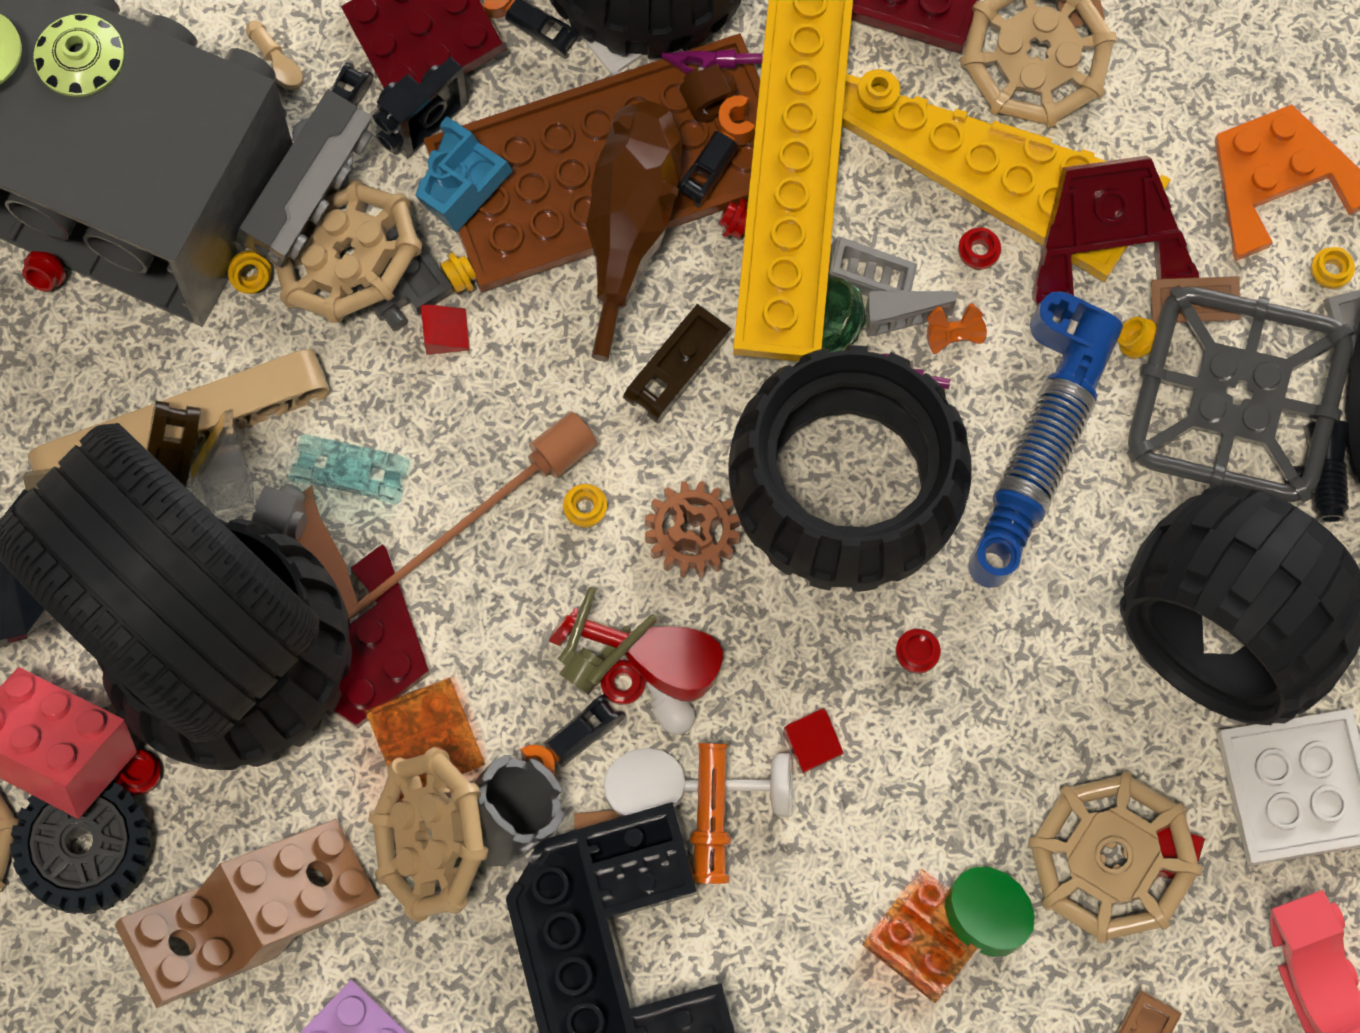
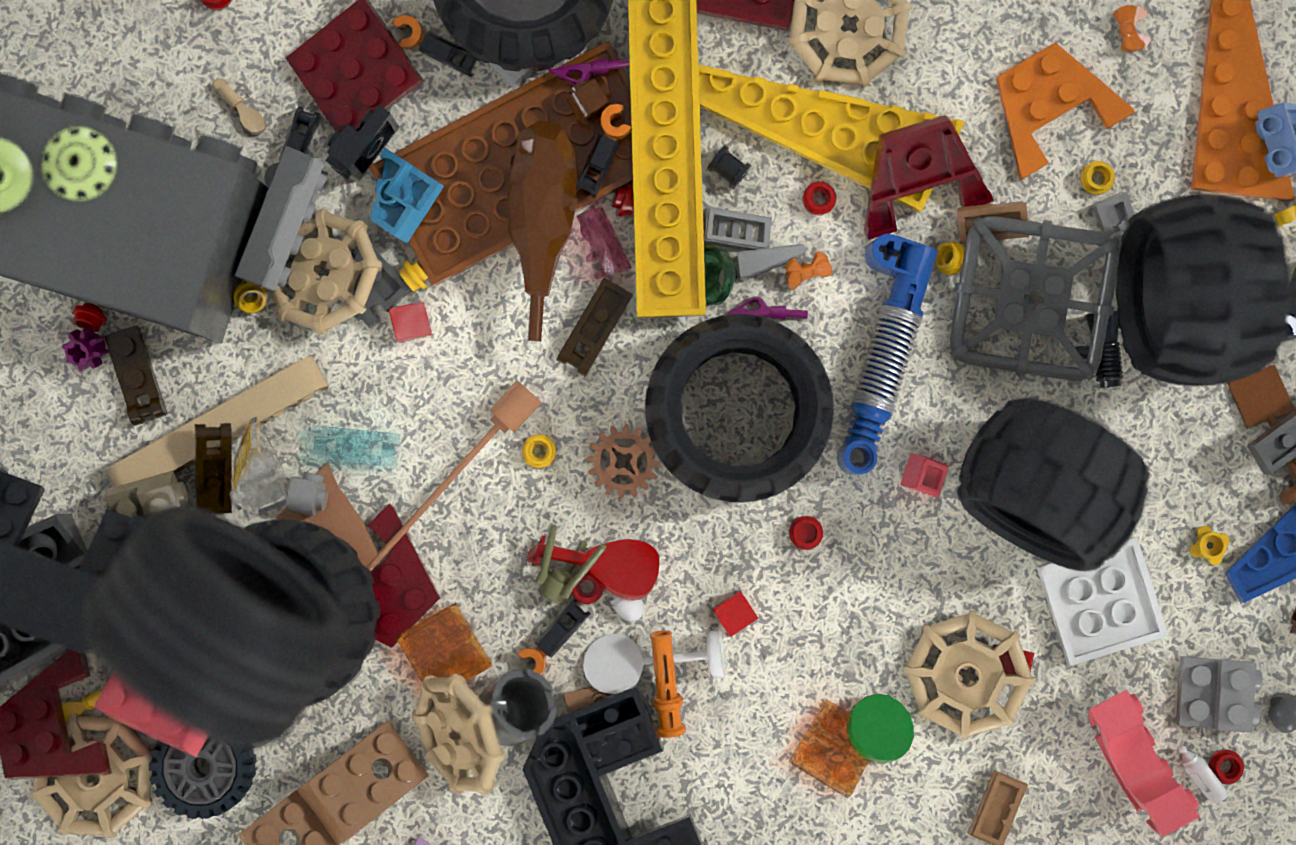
camera: 10 degrees left, 15 degrees up
yellow plate [857,69,900,111] -> none
none -> magenta gear [62,327,109,371]
none -> dark brown plate [104,325,167,426]
none -> clear pink plate [576,208,632,279]
none -> black bush [707,145,752,190]
none -> coral slope [900,453,949,498]

